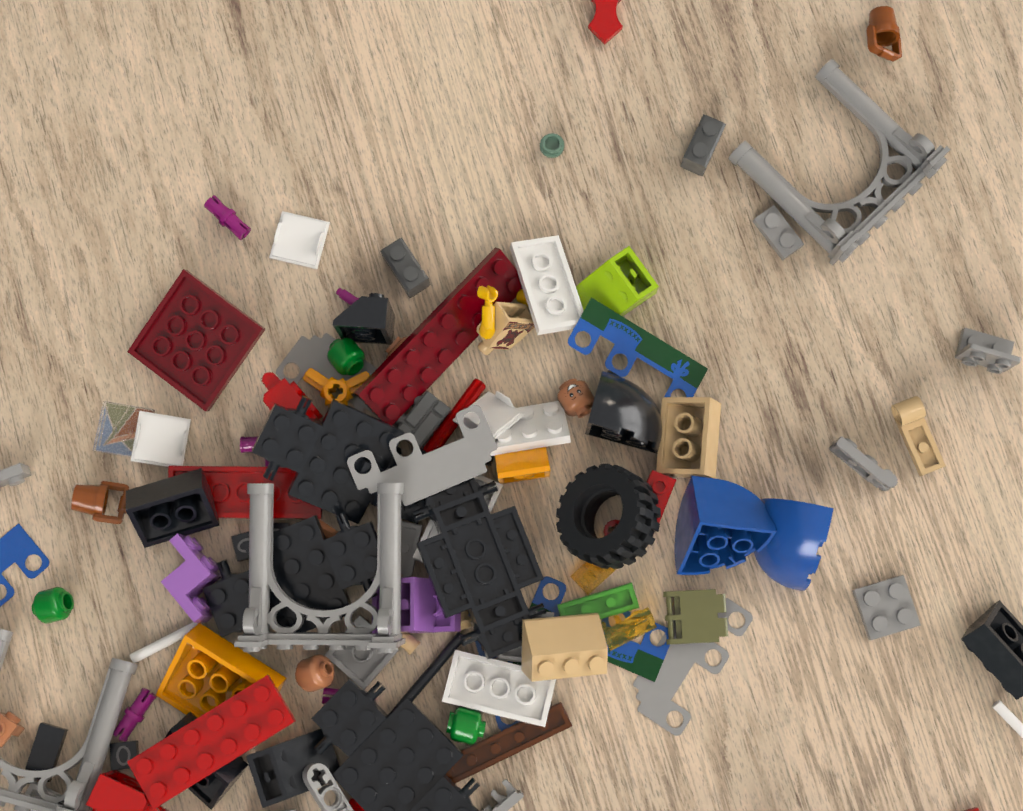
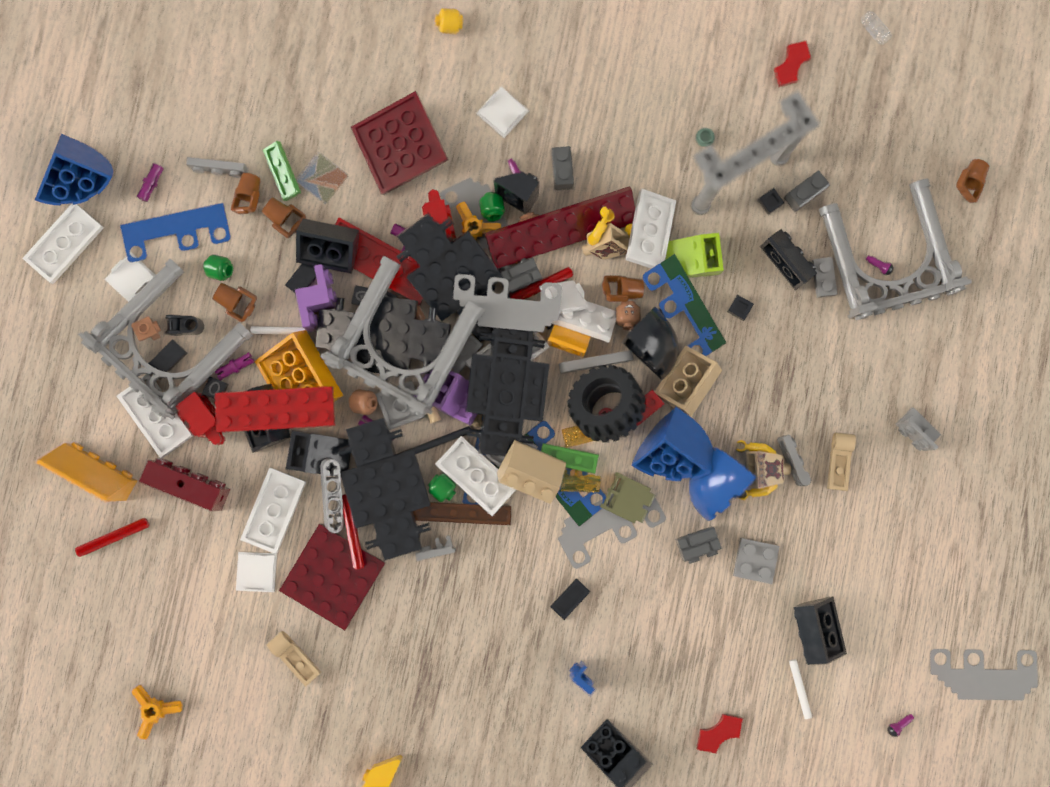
camera: 25 degrees right, 5 degrees up
white piece [131,411,191,467] -> none
magenta pin [204,195,251,240] -> none
none -> black piece [165,315,204,336]
none -> dark orange piece [212,283,257,322]
none -> dark orange piece [231,173,261,214]
none -> tile [263,141,301,201]
none -> black tile [285,264,316,294]
none -> yellow head [435,8,463,34]
none -> black tile [550,578,591,620]
none -> light grey beam [559,351,633,373]
none -> dark orange piece [602,275,644,302]
none -> dark grey brick [675,526,722,564]
none -> light grey arch [691,91,820,215]
none -> black plate [727,294,754,321]
none -> torso [736,440,791,500]
none -> black tile [758,188,785,215]
none -> black slope [760,229,817,290]
none -> magenta piece [865,255,894,275]

